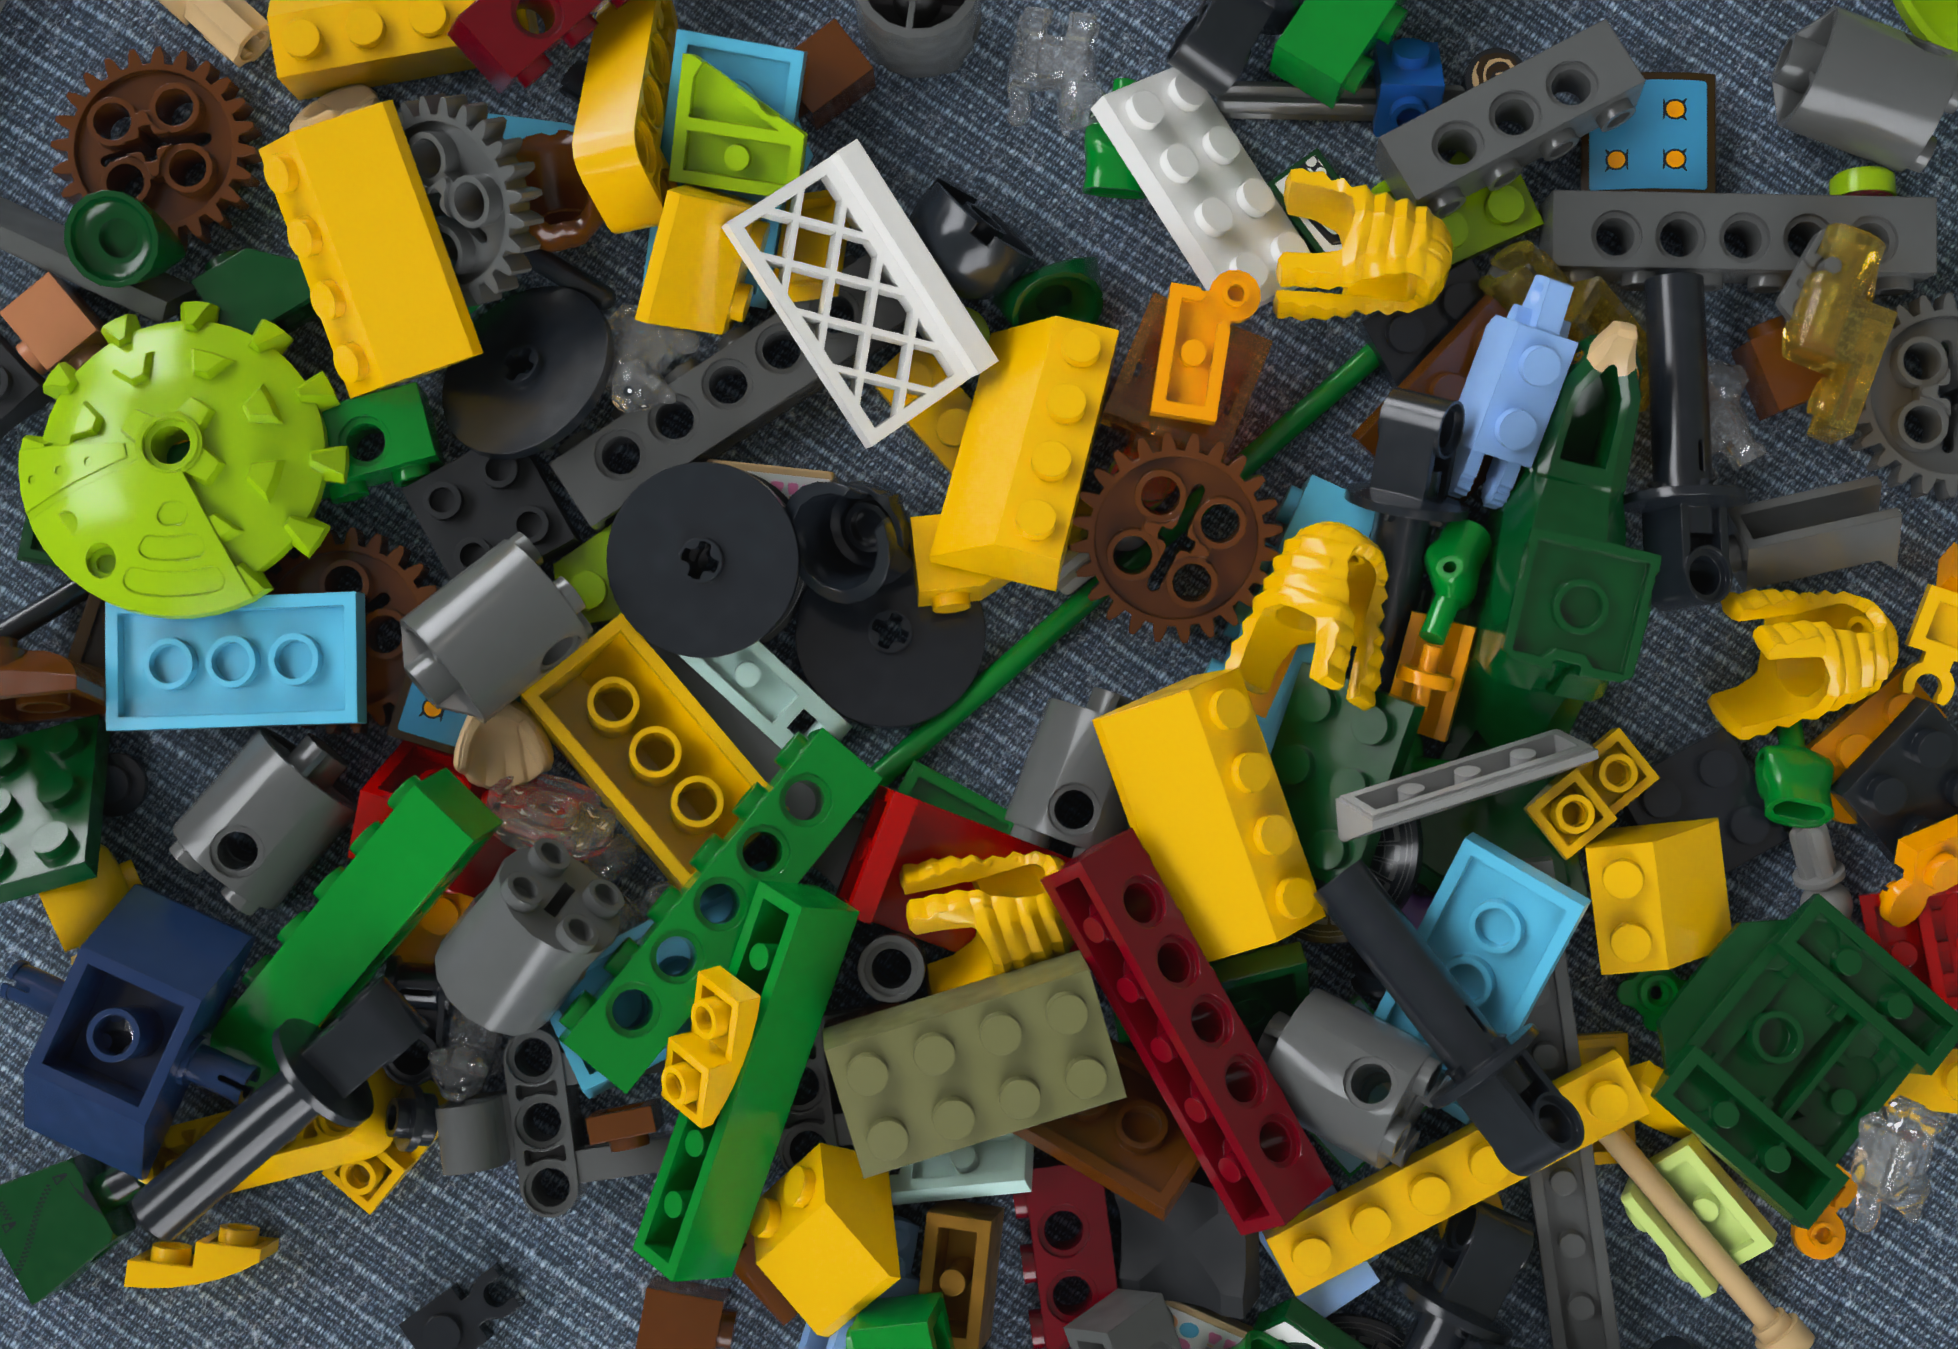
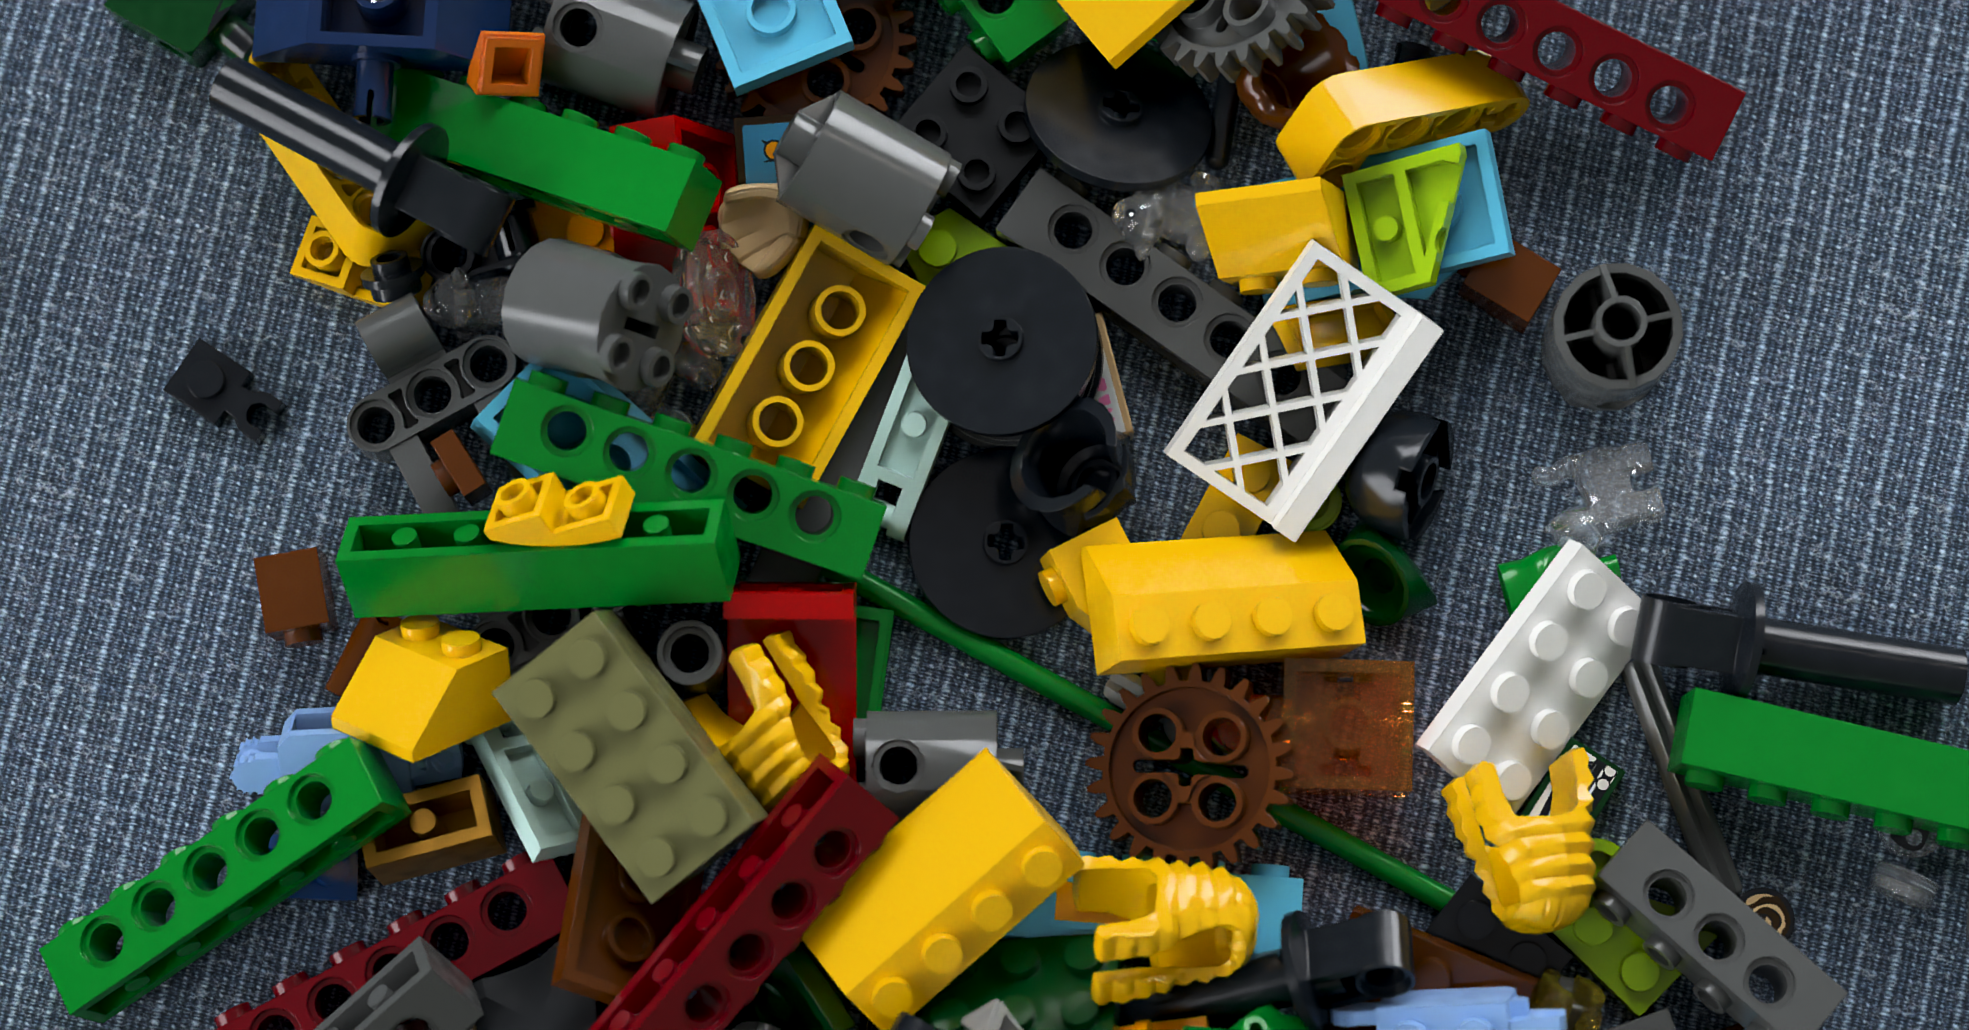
camera: 75 degrees right, 5 degrees down
yellow slope [124,1223,279,1288] -> none
light orange hinge [1149,270,1261,426] -> none
blue bracket [1372,38,1445,137] -> none
none -> orange slope [467,30,546,97]

